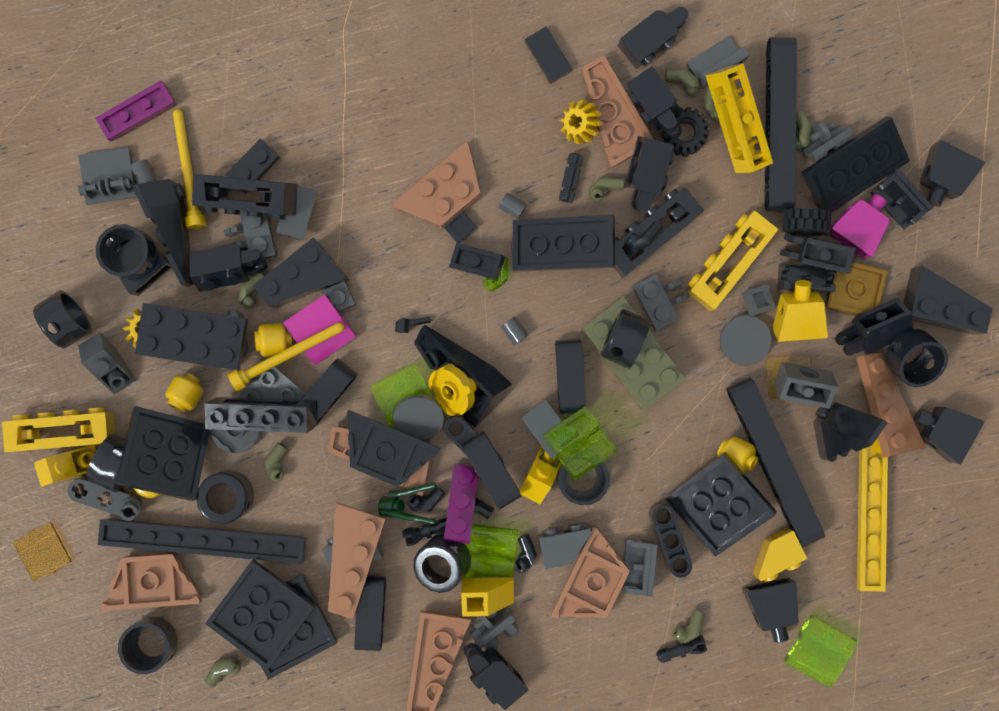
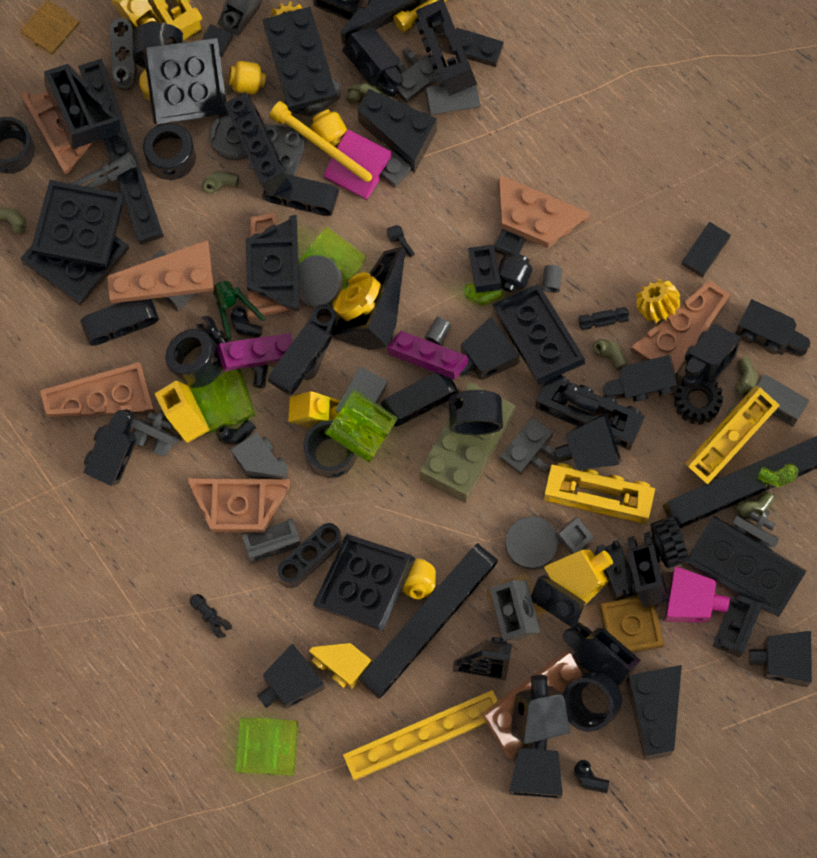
camera: 65 degrees right, 15 degrees down
olive arm [673,610,705,643] -> none
none -> black wedge [44,64,120,149]
none -> dark grey pin [70,152,136,188]
none -> black tile [202,24,233,57]
none -> magenta plate [387,331,468,380]
none -> black torso [459,317,520,380]
none -> black head [498,252,533,293]
none -> black torso [511,675,570,744]
none -> black plate [531,575,586,627]
none -> black torso [555,413,622,470]
none -> black arm [574,760,609,794]
none -> clear neon green arm [757,463,798,487]

